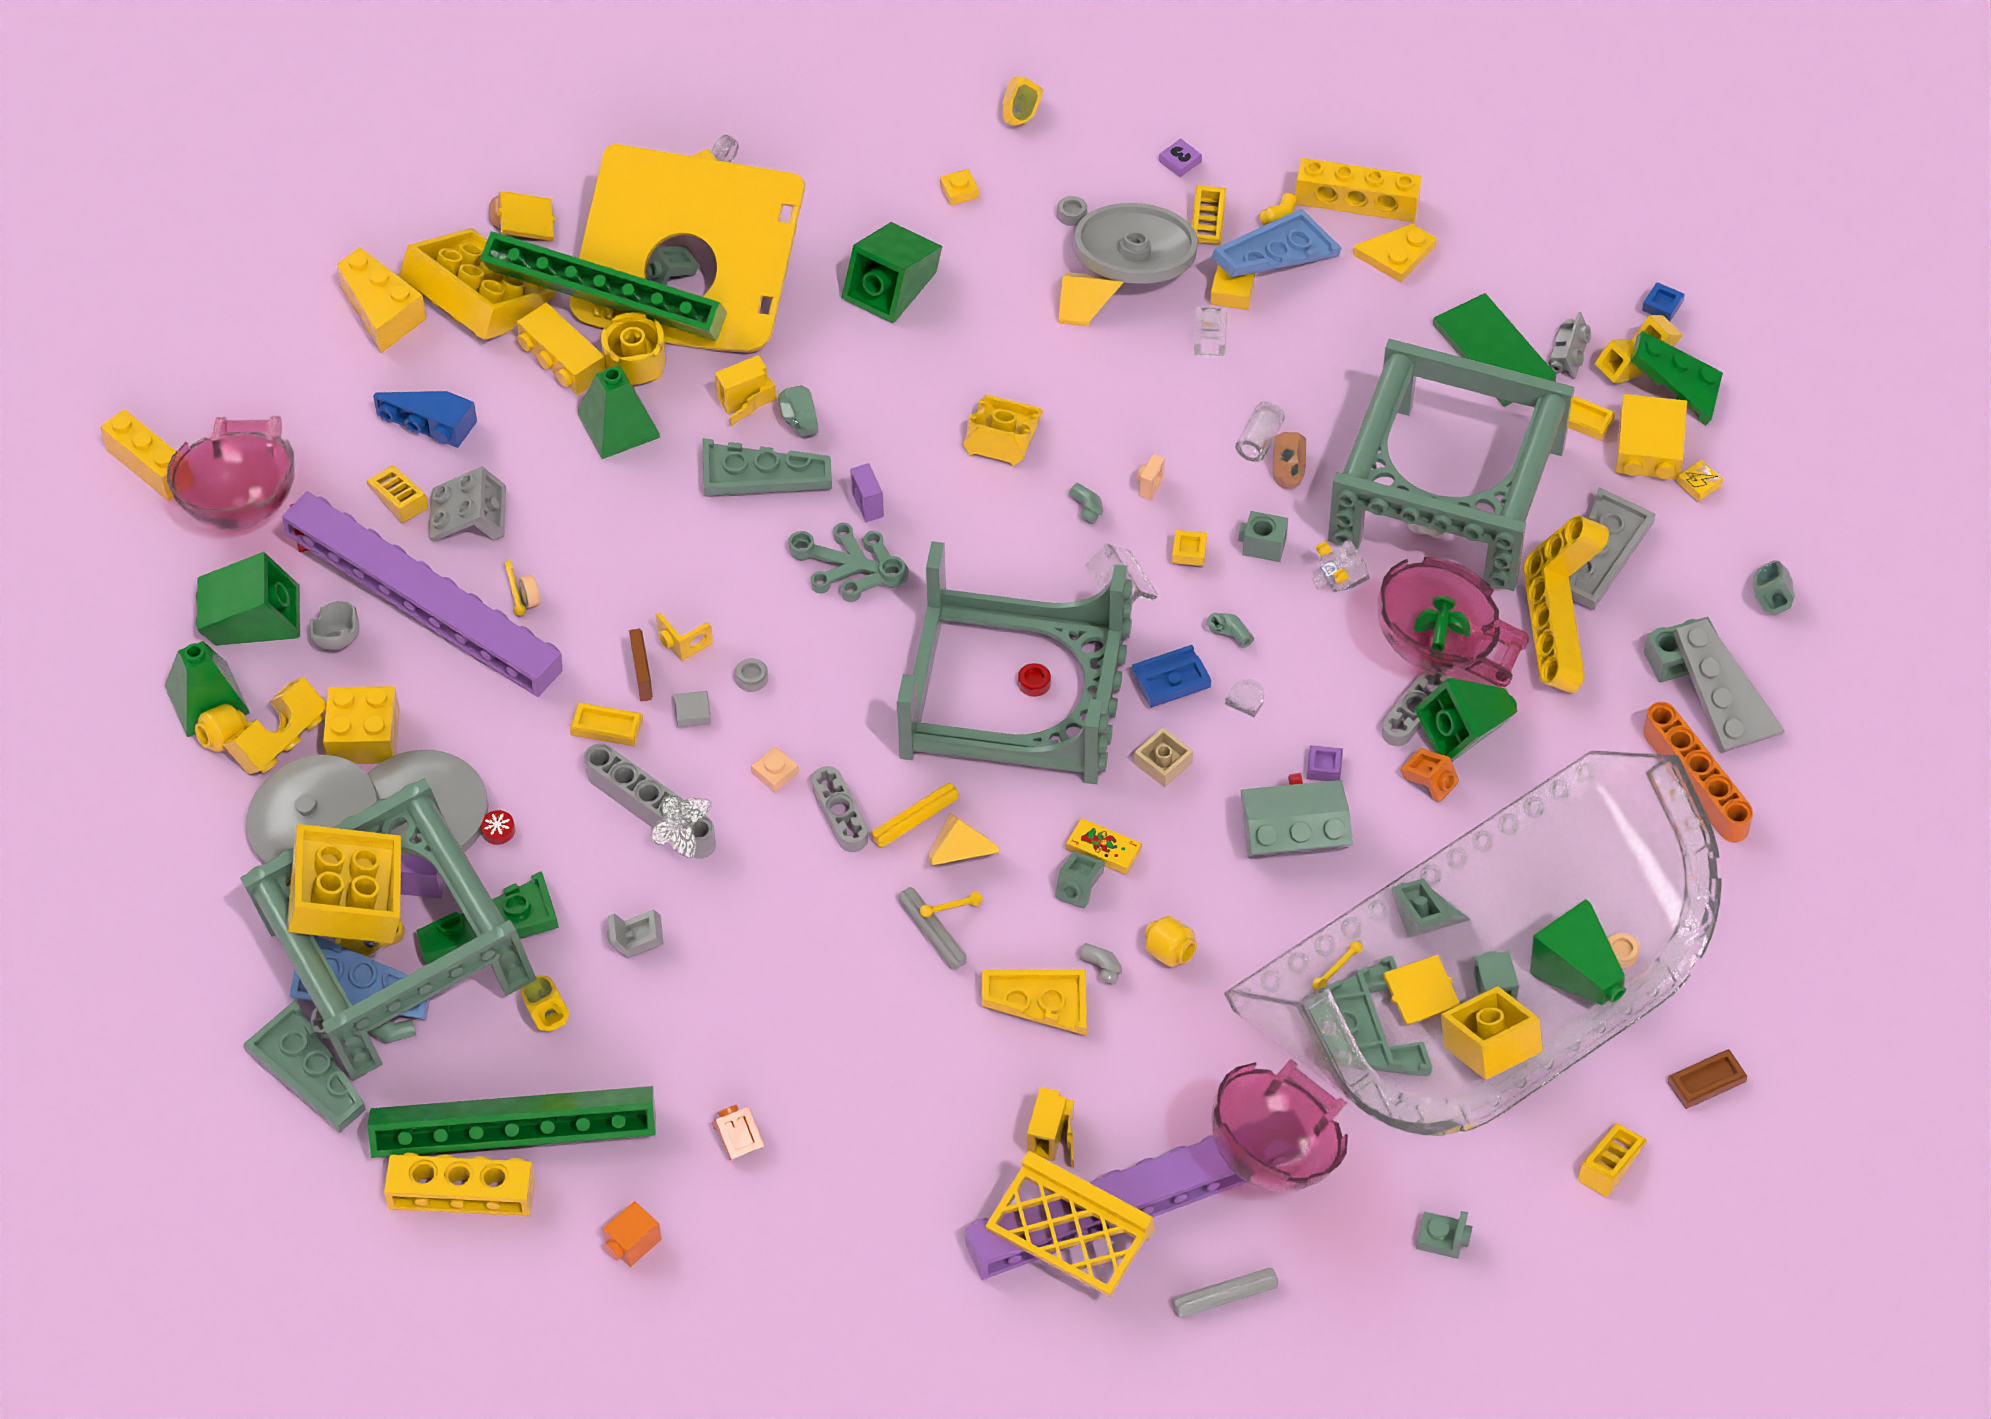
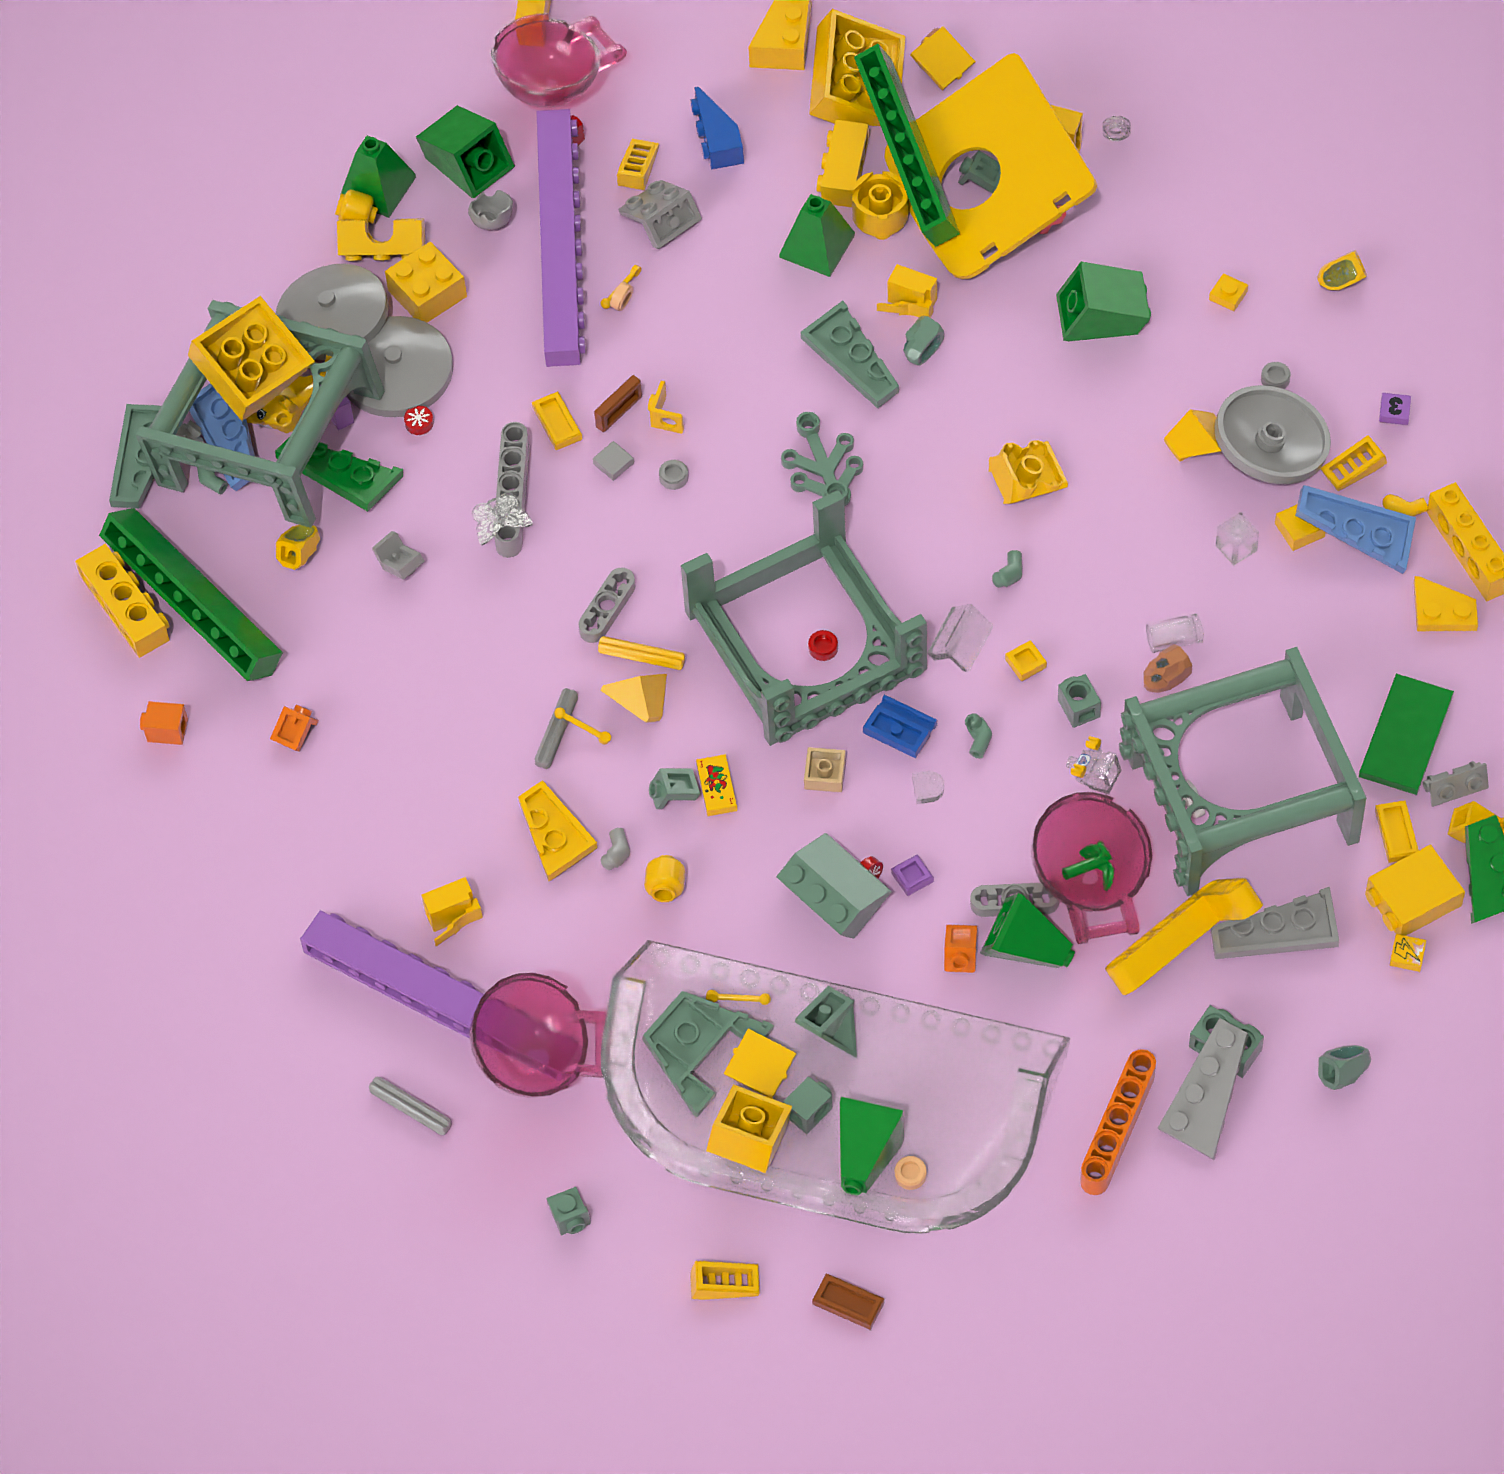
camera: 55 degrees right, 5 degrees up
light nougat plate [751,746,799,792] -> none
medium lavender piece [850,463,884,523] -> none
yellow fence [985,1150,1155,1298] -> none
light nougat plate [1137,454,1165,500] -> none

